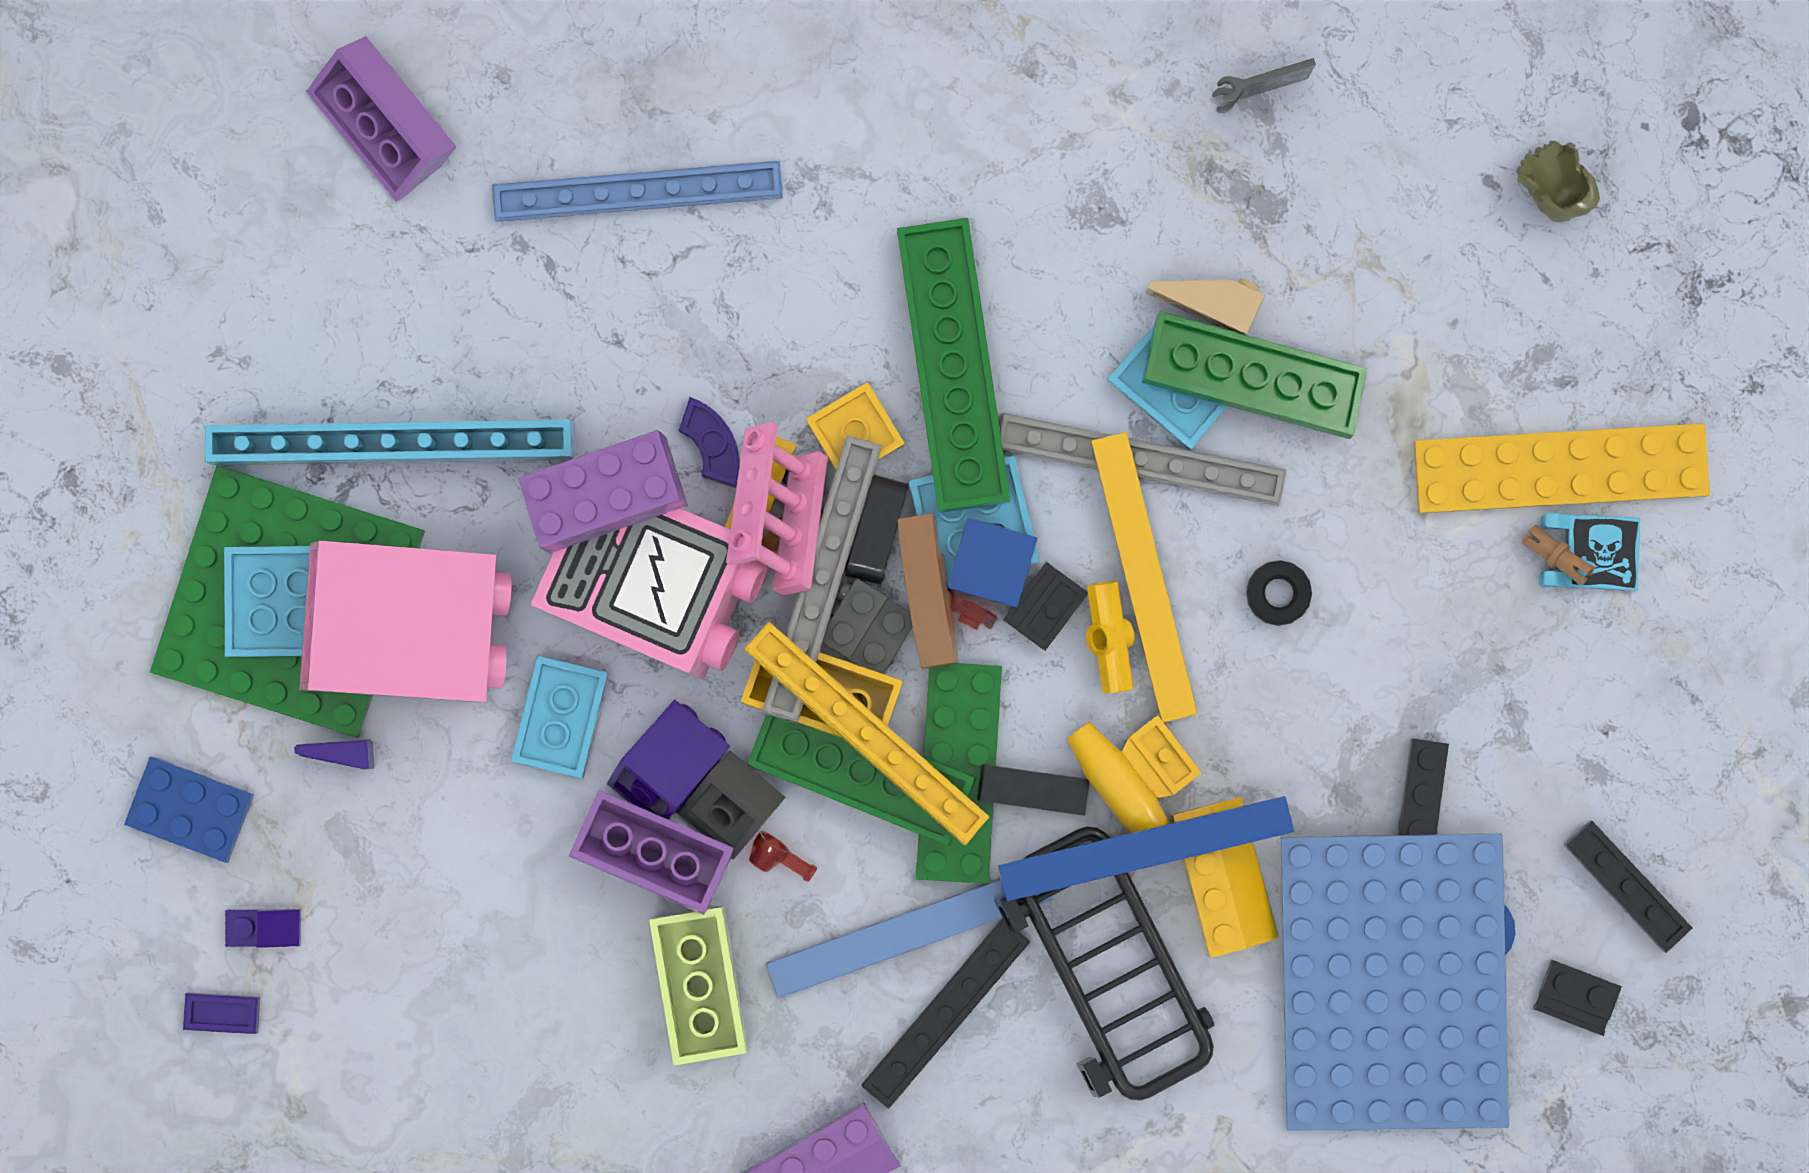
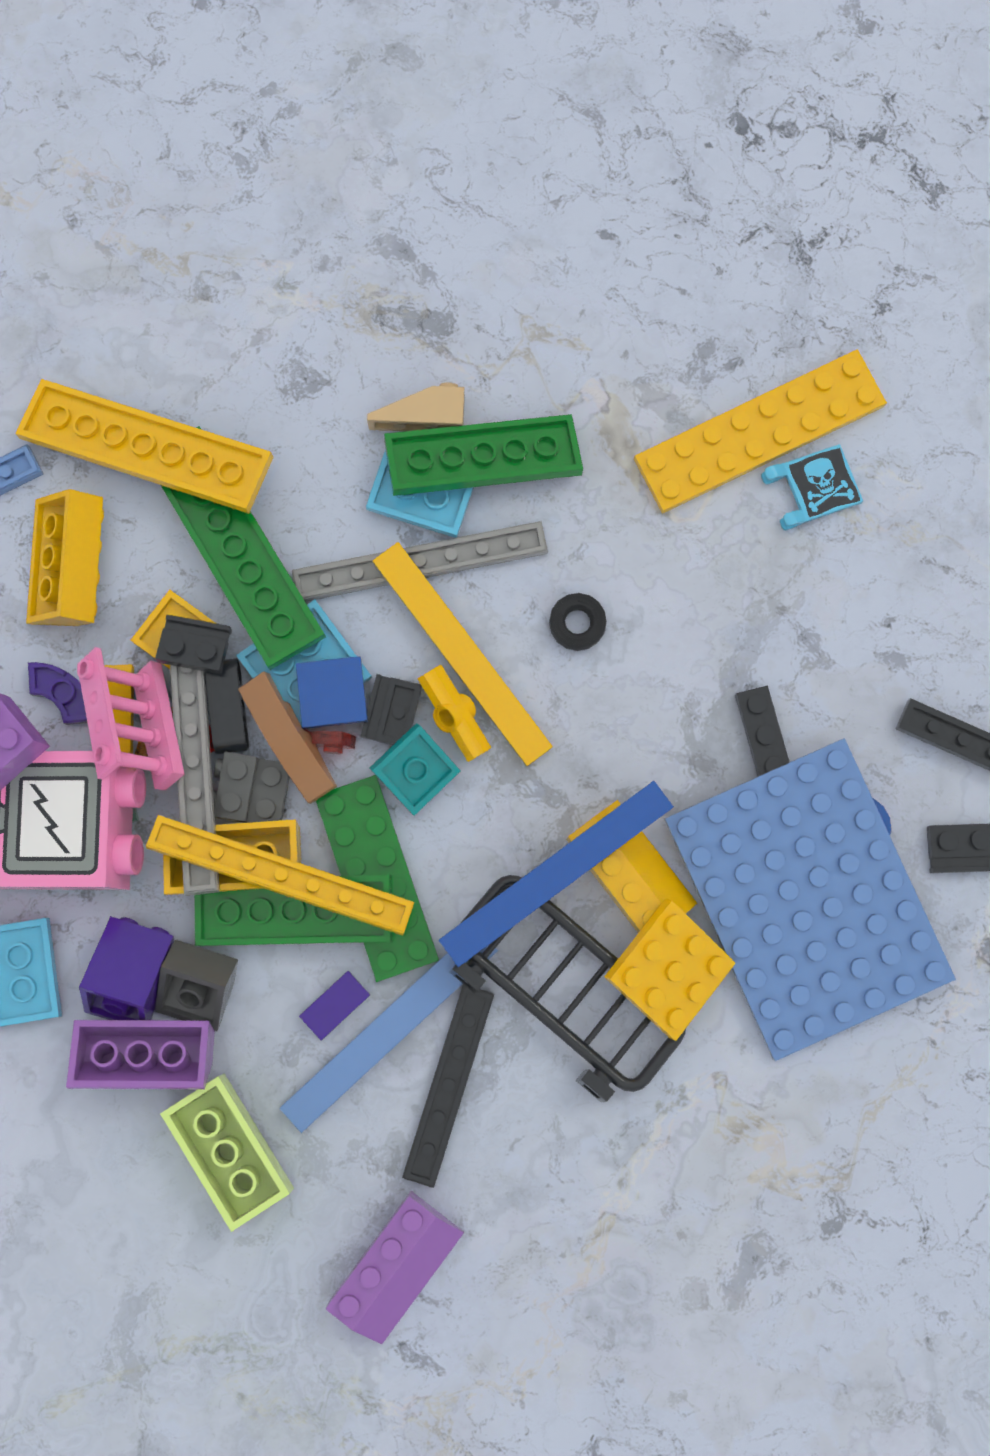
camera: 30 degrees left, 5 degrees down
clear red bar [749,831,817,882] -> none
black tile [977,764,1090,815] -> none
yellow plate [1066,715,1202,833] -> none
dark grey flag [1212,58,1316,113] -> none
olive hair [1516,141,1600,223] -> none
medium nougat pin [1522,525,1595,586] -> none
none -> yellow plate [15,379,274,514]
none -> yellow slope [26,489,104,626]
none -> black plate [155,615,232,674]
none -> dark purple tile [299,971,370,1041]
none -> teal plate [369,723,461,816]
none -> yellow plate [604,899,736,1041]

